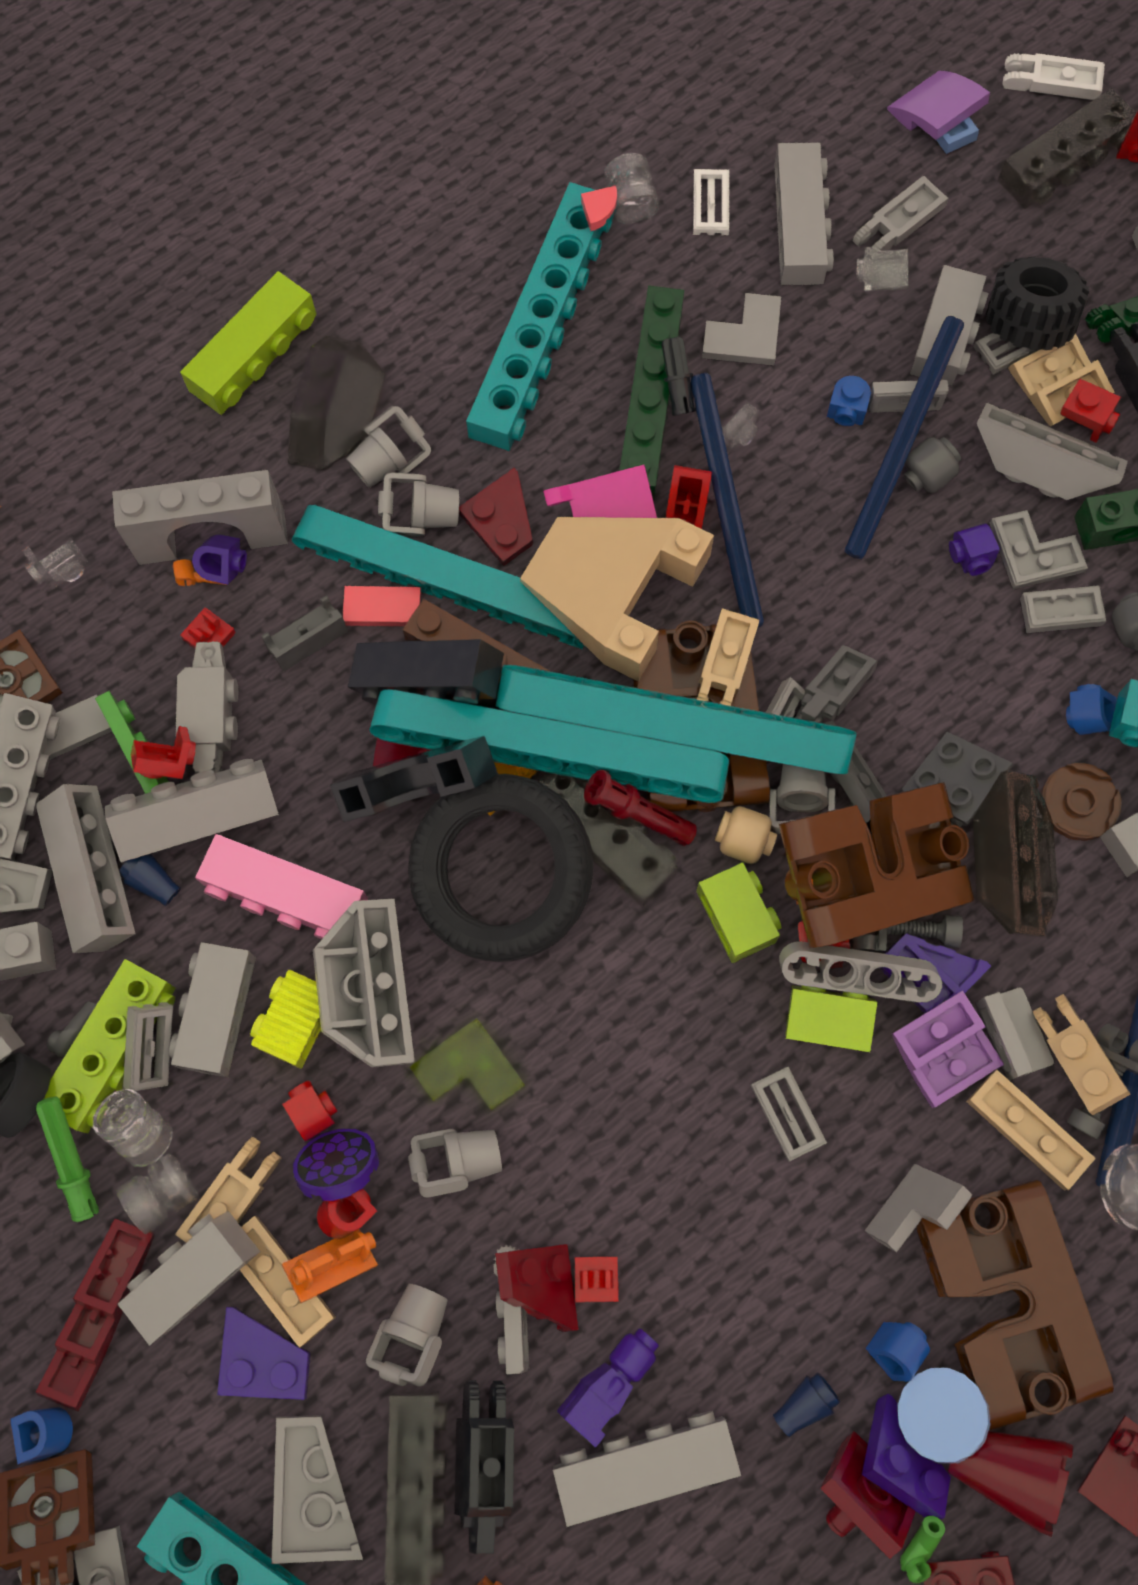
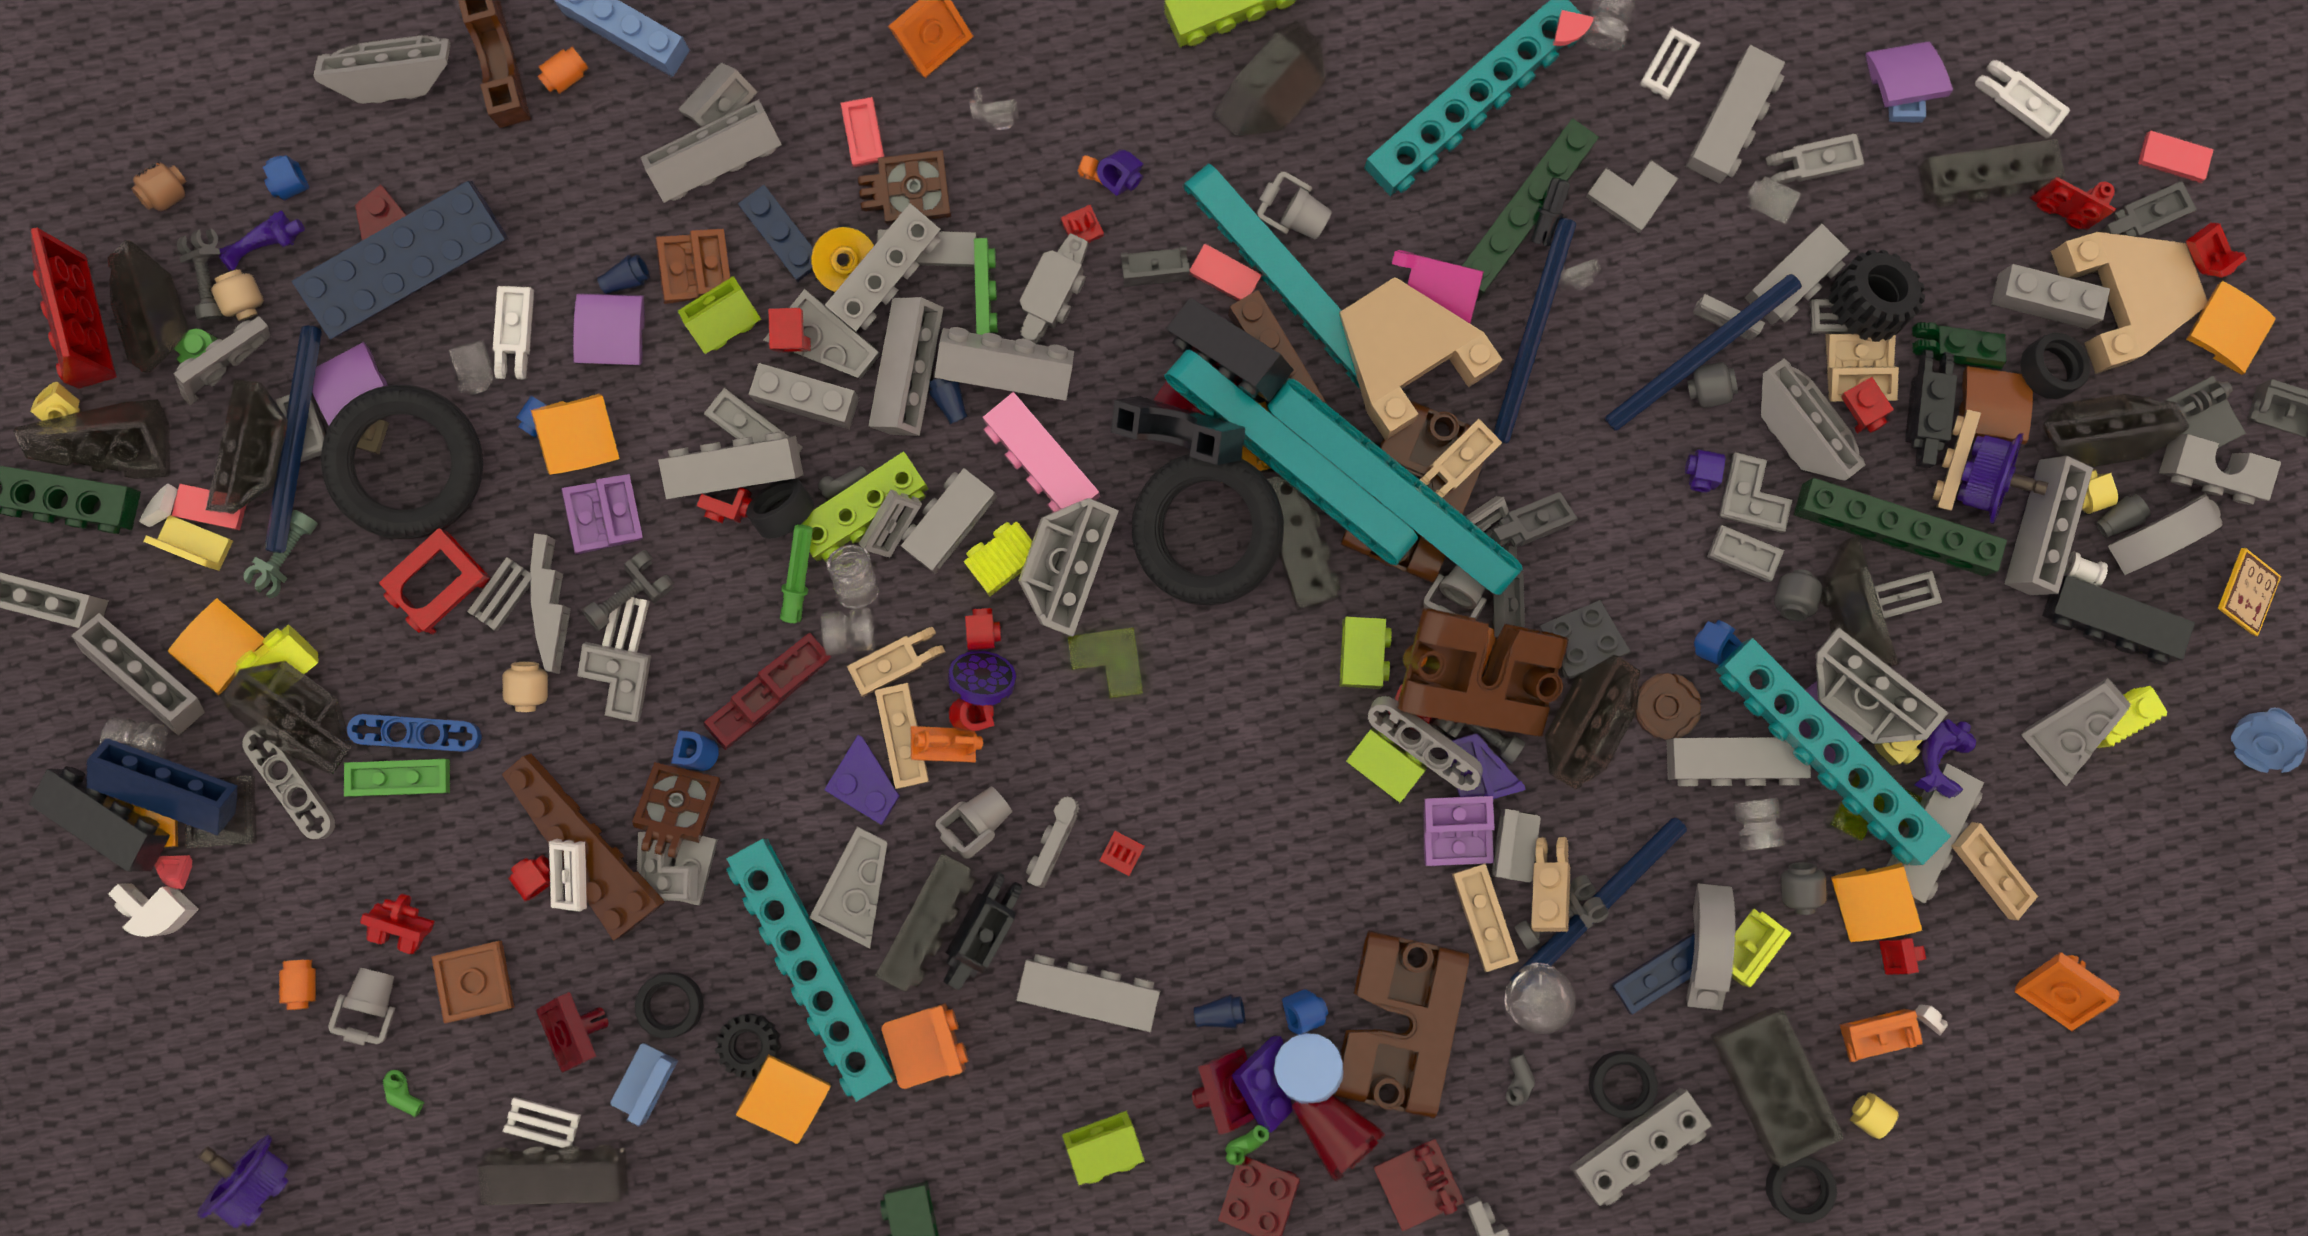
camera: 25 degrees right, 10 degrees up
light grey arch [112,470,288,565] -> none
light grey brick [118,1211,260,1346] -> none
red bracket [130,726,196,779] -> none
light grey piece [346,406,431,488] -> none
light grey piece [408,1129,502,1197] -> none
dark red wing [459,468,533,566] -> none
dark red wing [495,1244,579,1332] -> none
dark purple piece [557,1328,659,1448] -> none
dark red pin [584,769,697,846] -> none
red slope [665,465,712,529] -> none
tan head [715,806,777,864] -> none
light grey tile [750,1067,827,1162] -> none
blue plate [826,376,871,426] -> none
light grey tile [865,1164,972,1252] -> none

